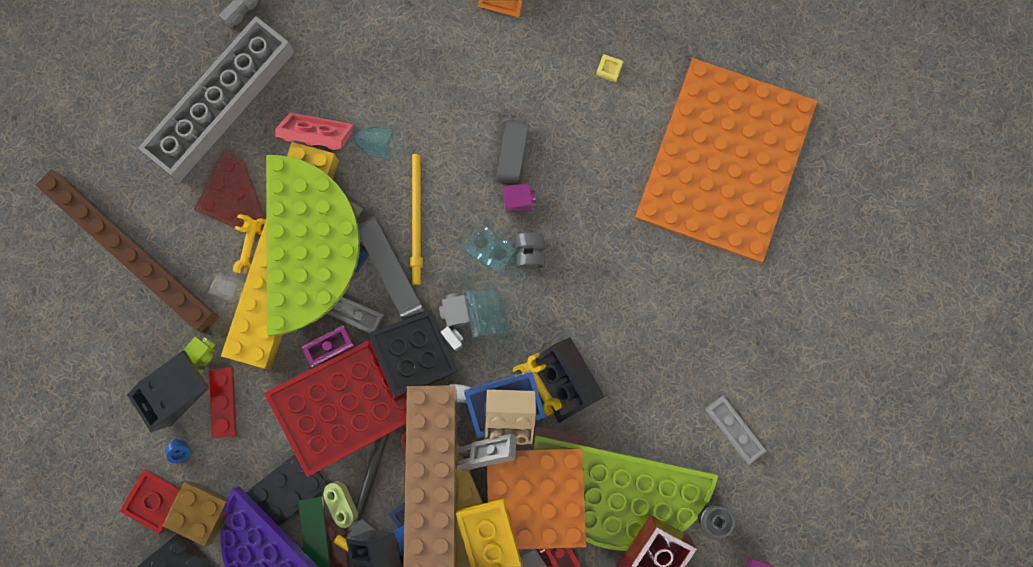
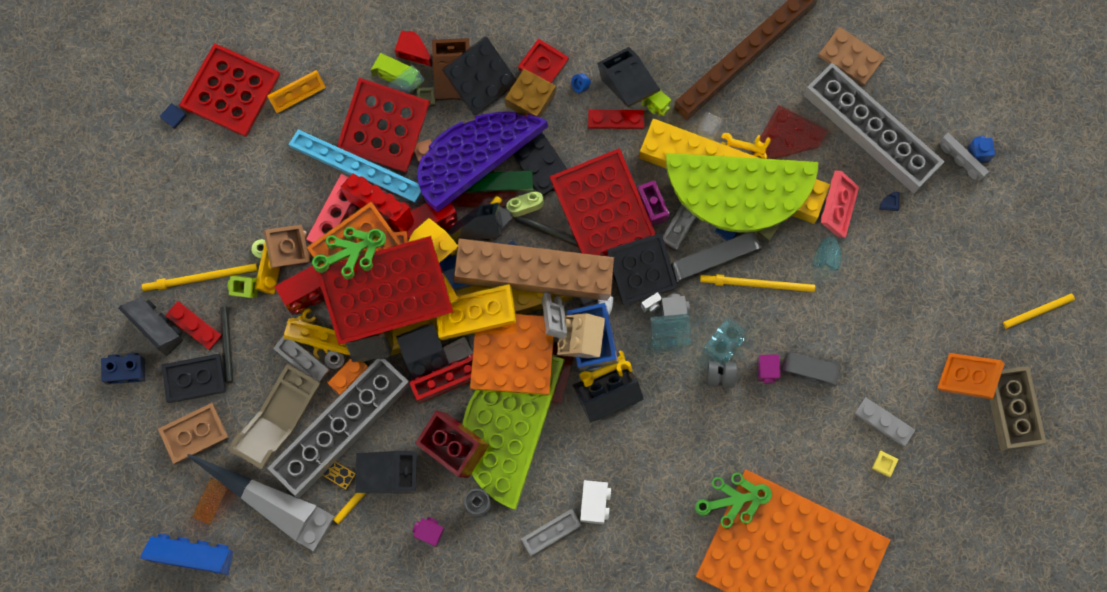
camera: 90 degrees right, 5 degrees down
none -> white brick [580,480,611,524]
none -> bright green plant [695,473,772,529]
none -> medium nougat plate [818,27,885,87]
none -> light grey plate [854,397,915,447]
none -> dark blue tile [879,192,900,211]

